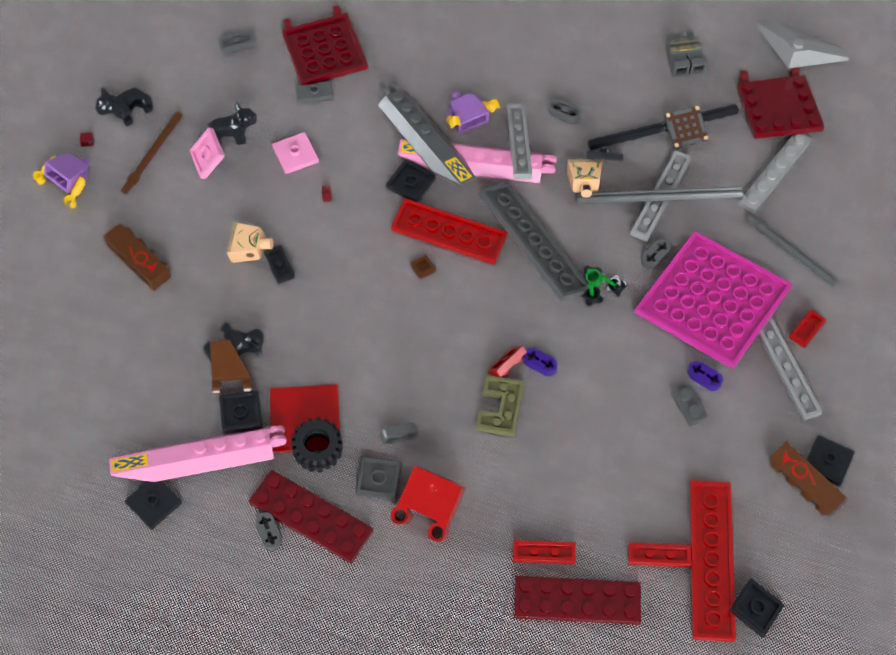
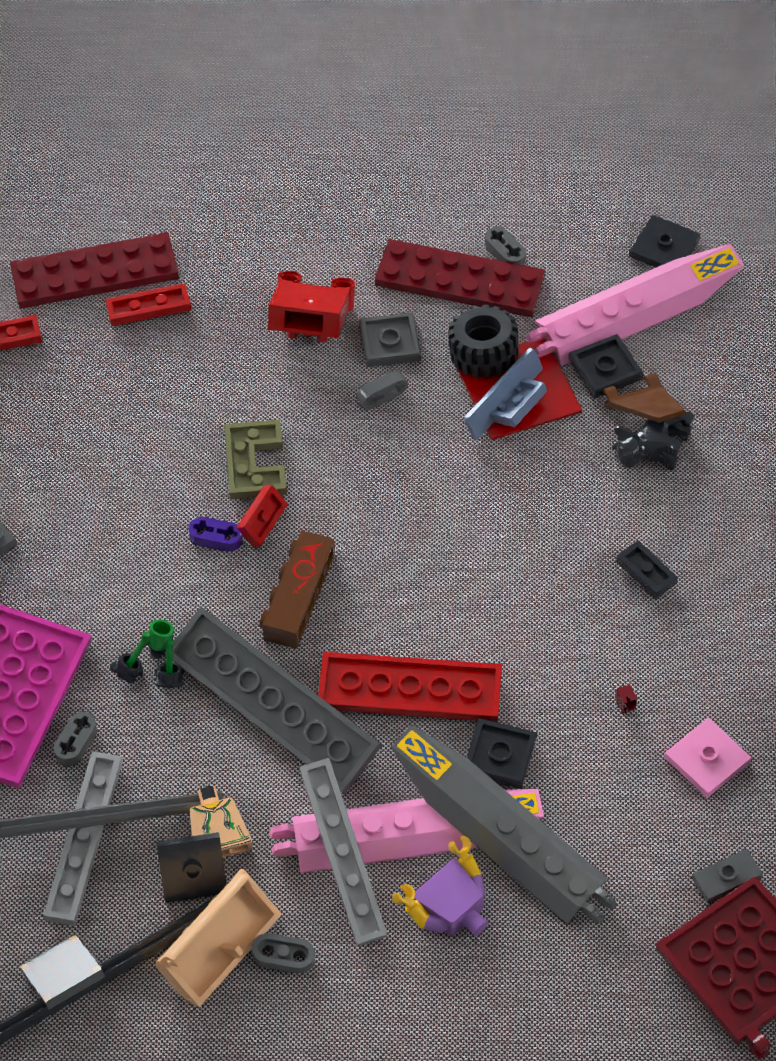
camera: 165 degrees right, 5 degrees down
light nougat torso [226,223,273,263] -> none
reddish brown tile [410,255,436,280] -> none
none -> light nougat container [155,869,282,1007]
none -> reddish brown brick [260,530,335,649]
none -> sand blue bracket [464,348,547,439]

